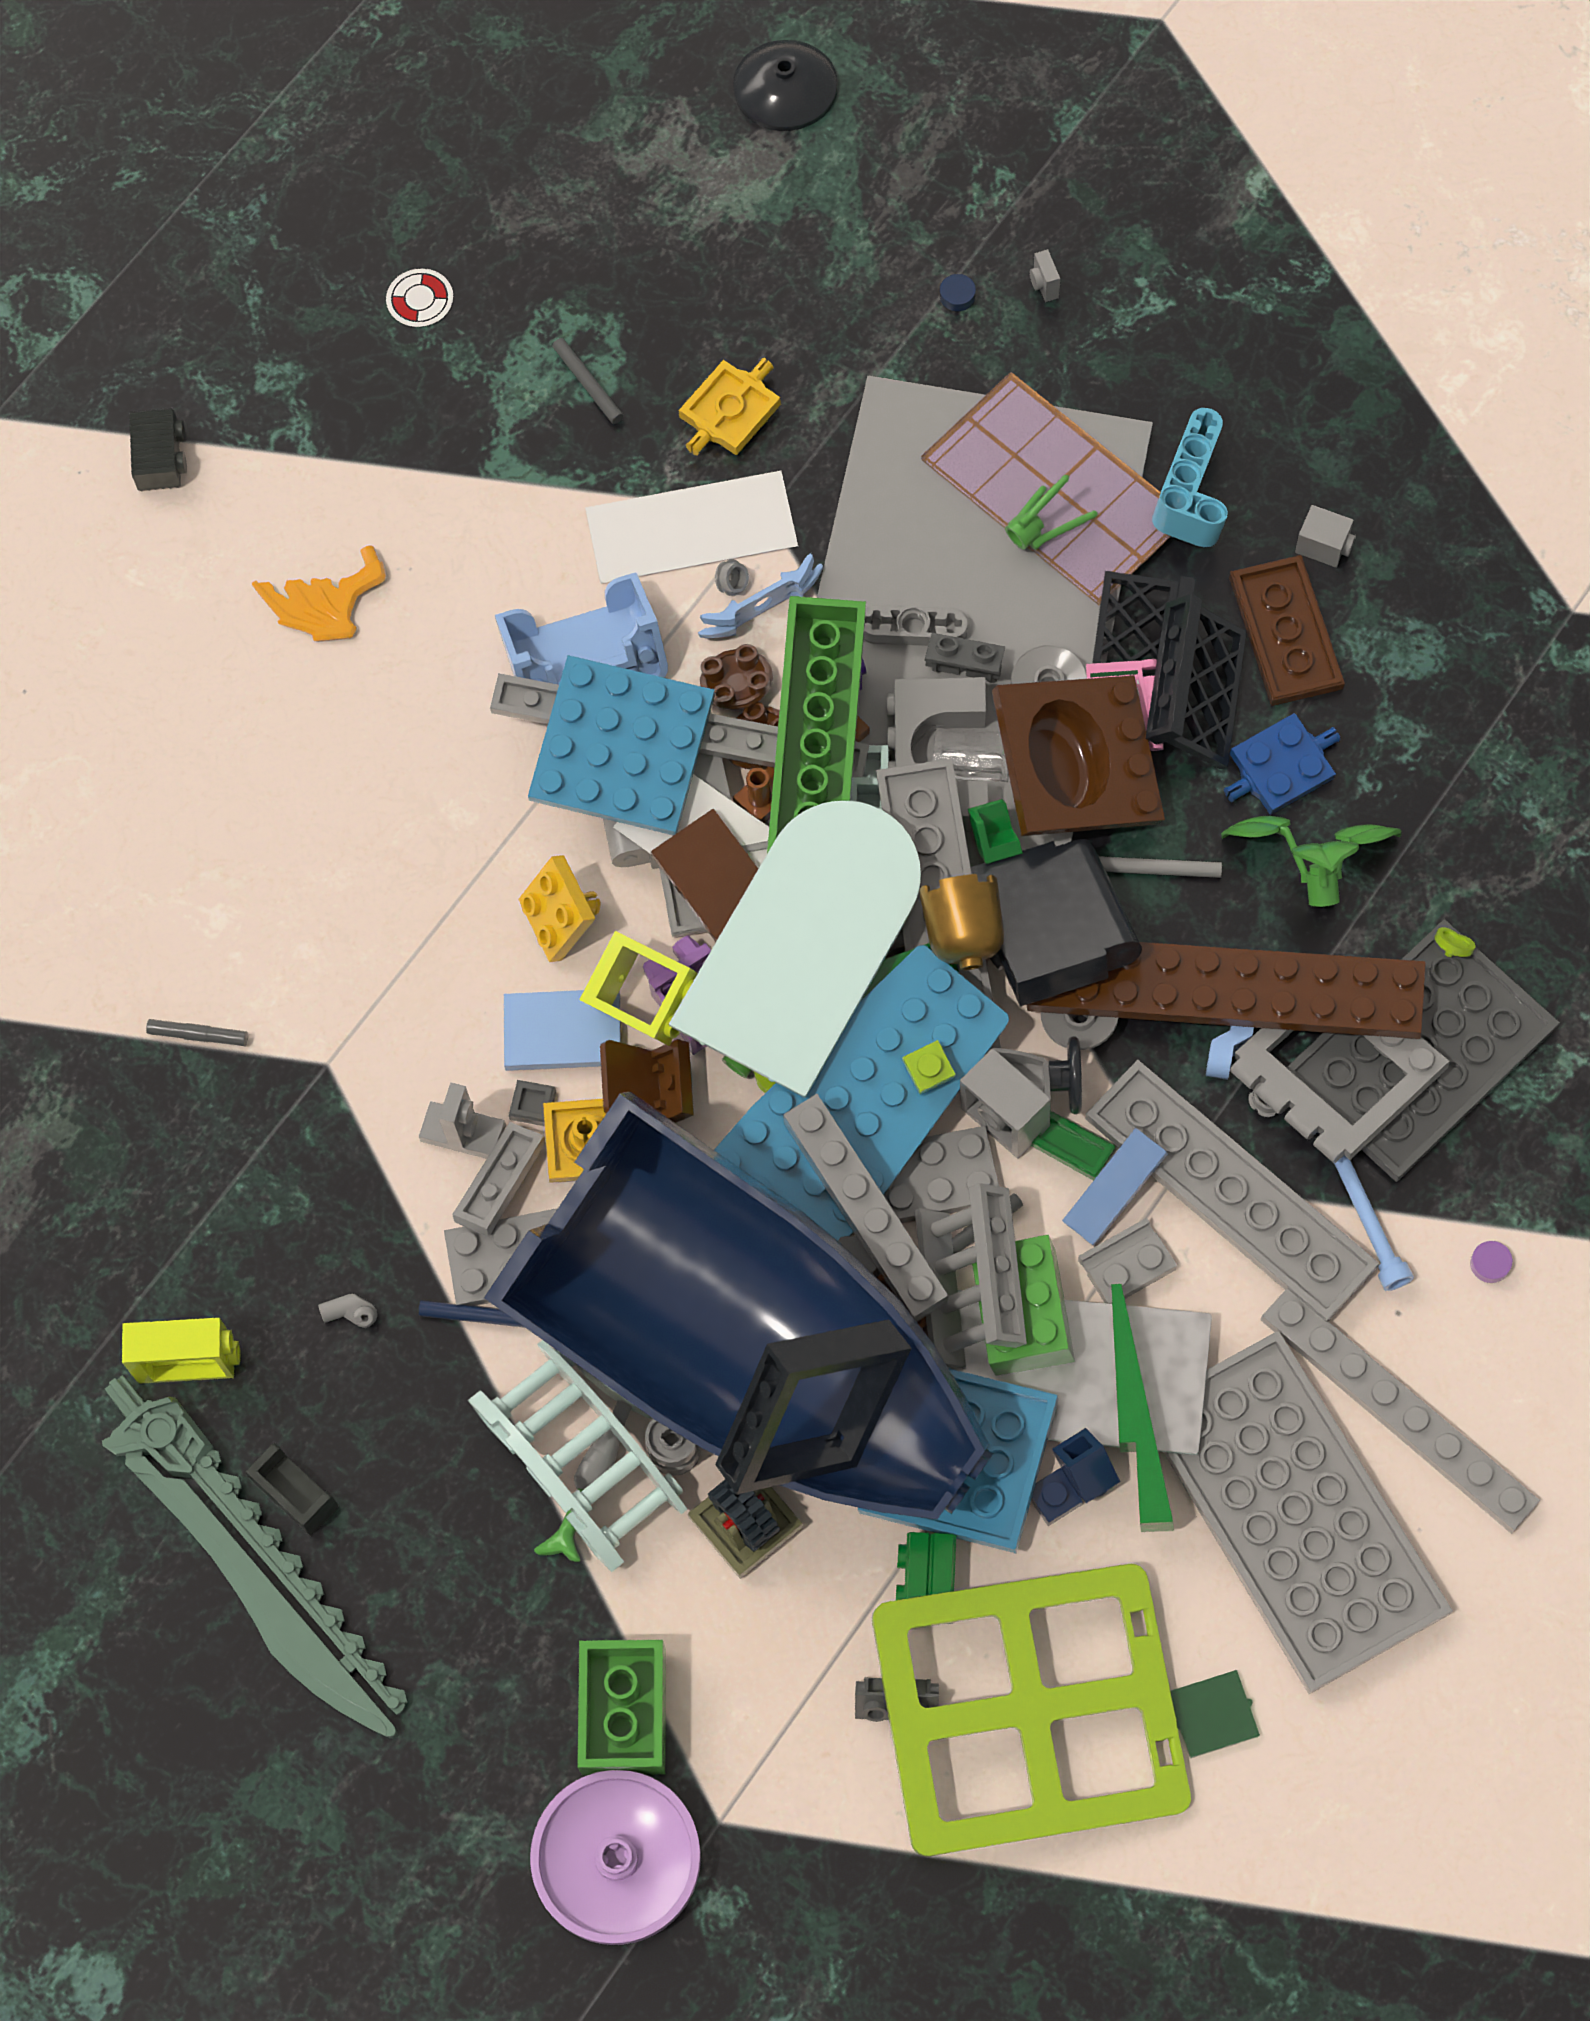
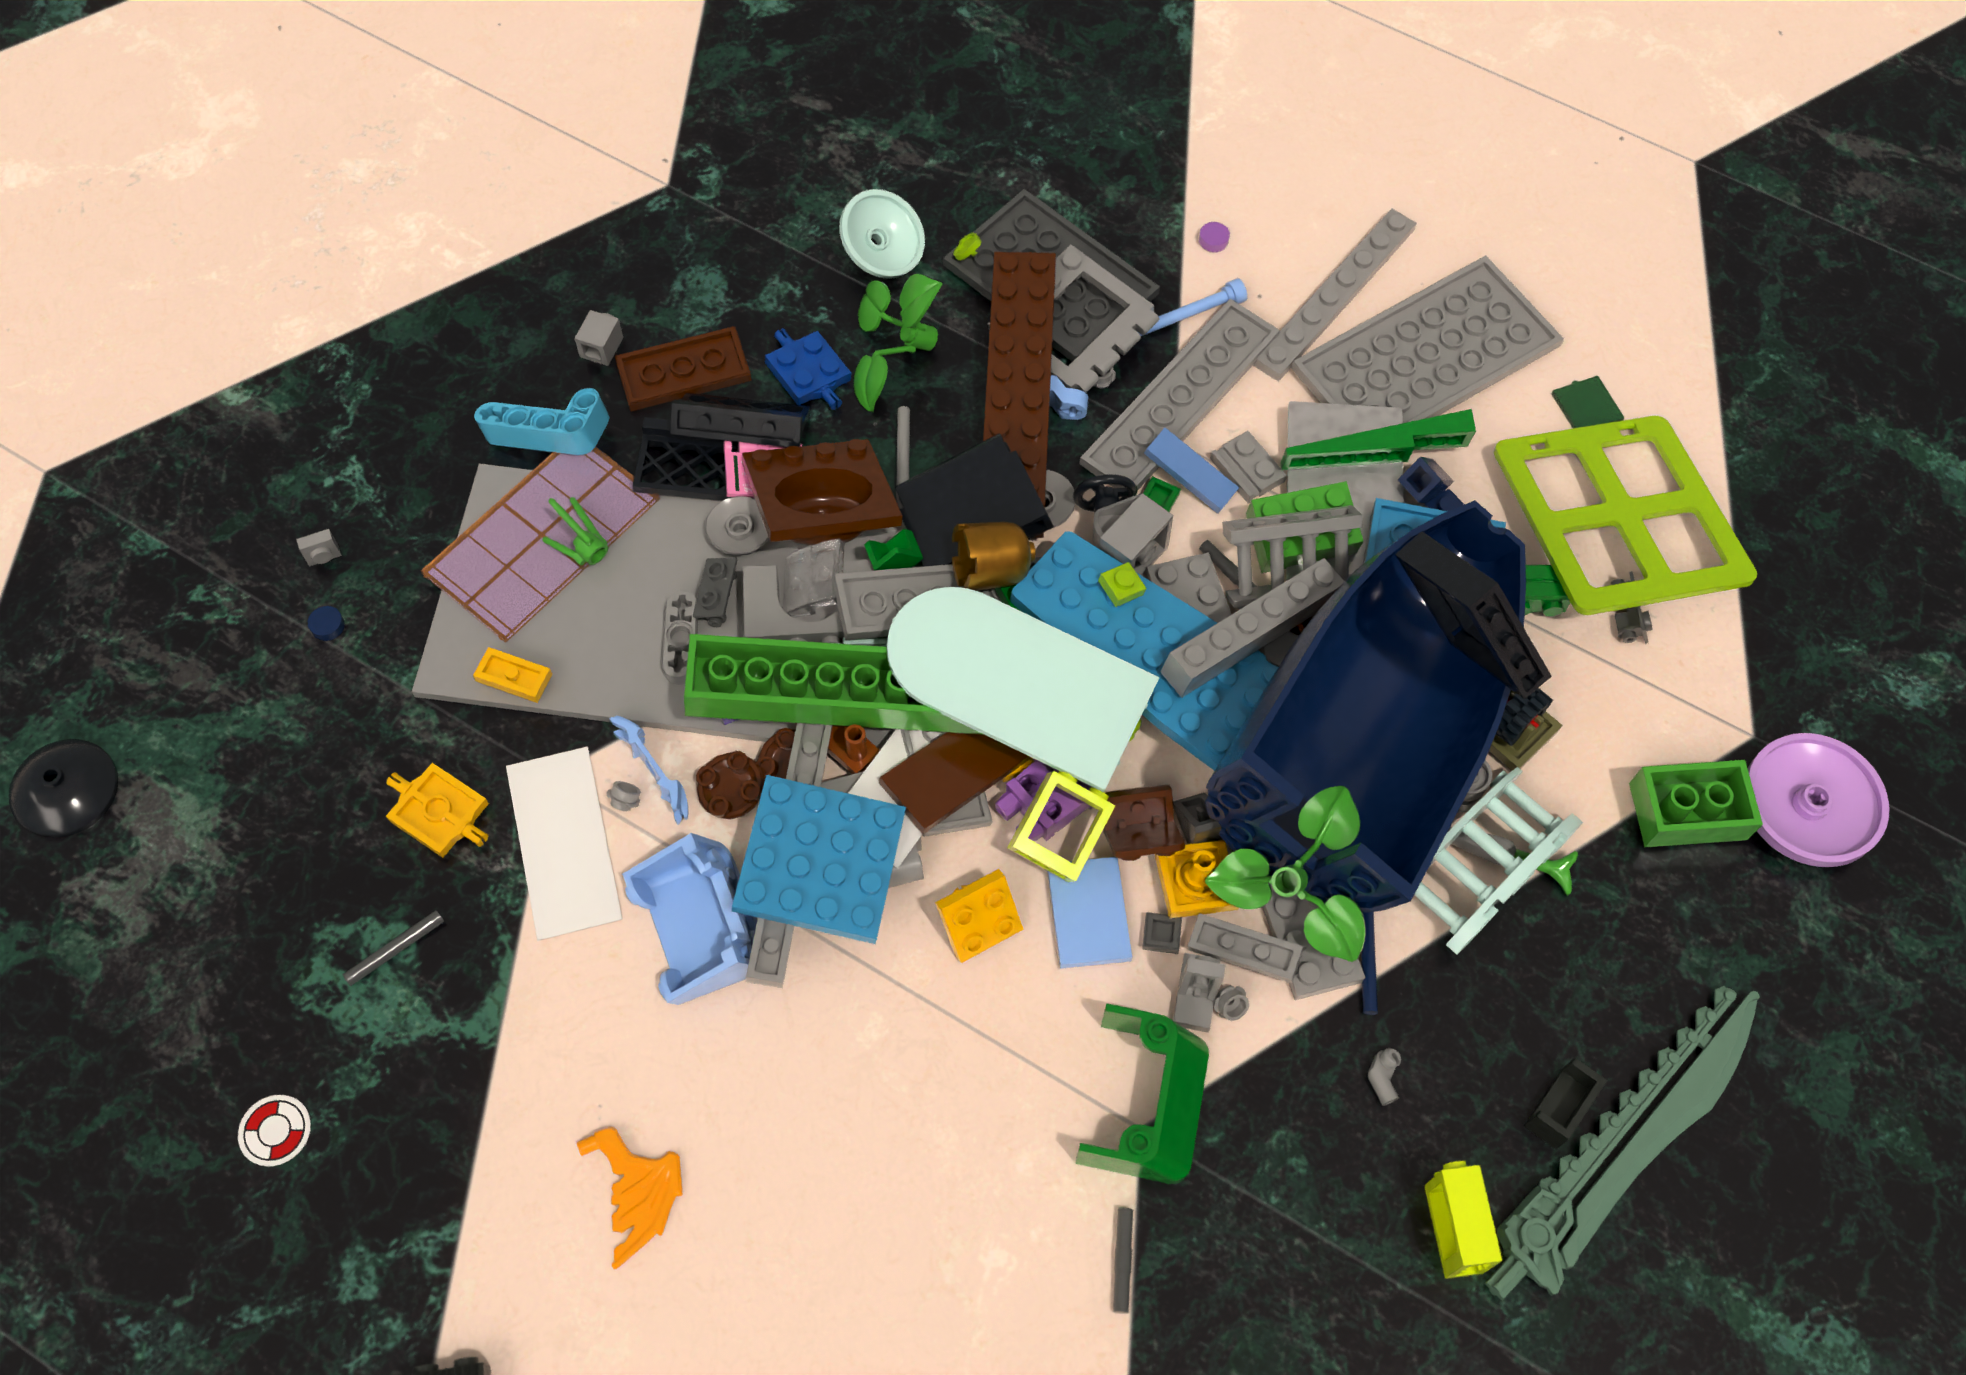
camera: 100 degrees left, 5 degrees down
none -> yellow plate [473,647,553,703]
none -> light aqua dish [839,189,925,278]
none -> green windscreen [1075,1003,1209,1184]
none -> bright green plant [1205,786,1365,962]
none -> light grey plate [1214,986,1249,1021]

